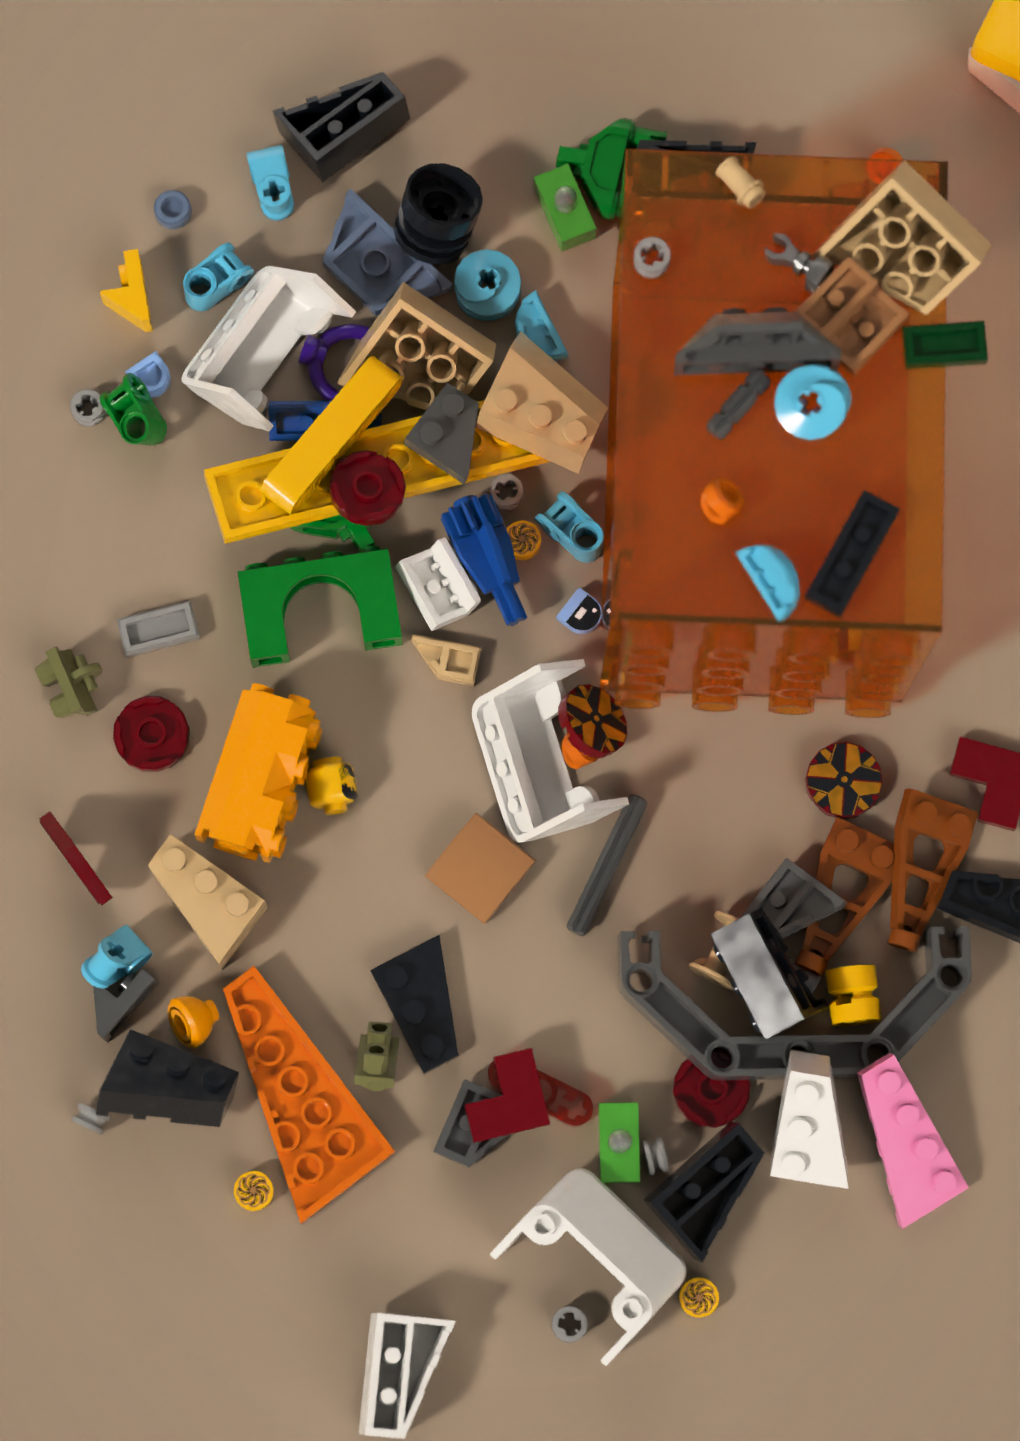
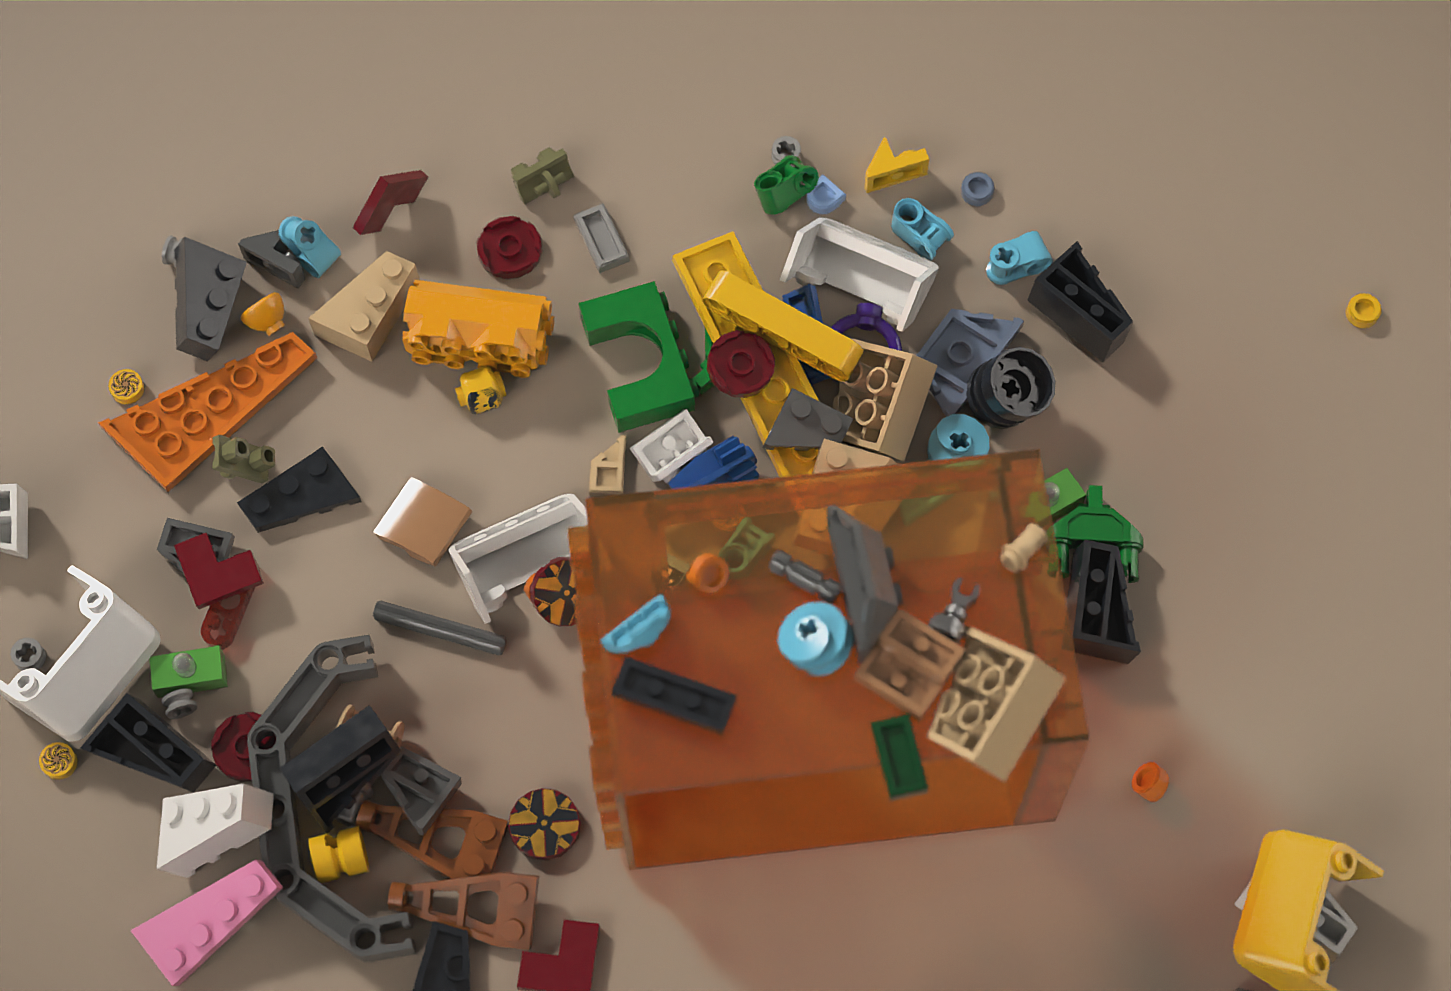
camera: 85 degrees right, 10 degrees down
light grey bush [633,237,671,279] -> none

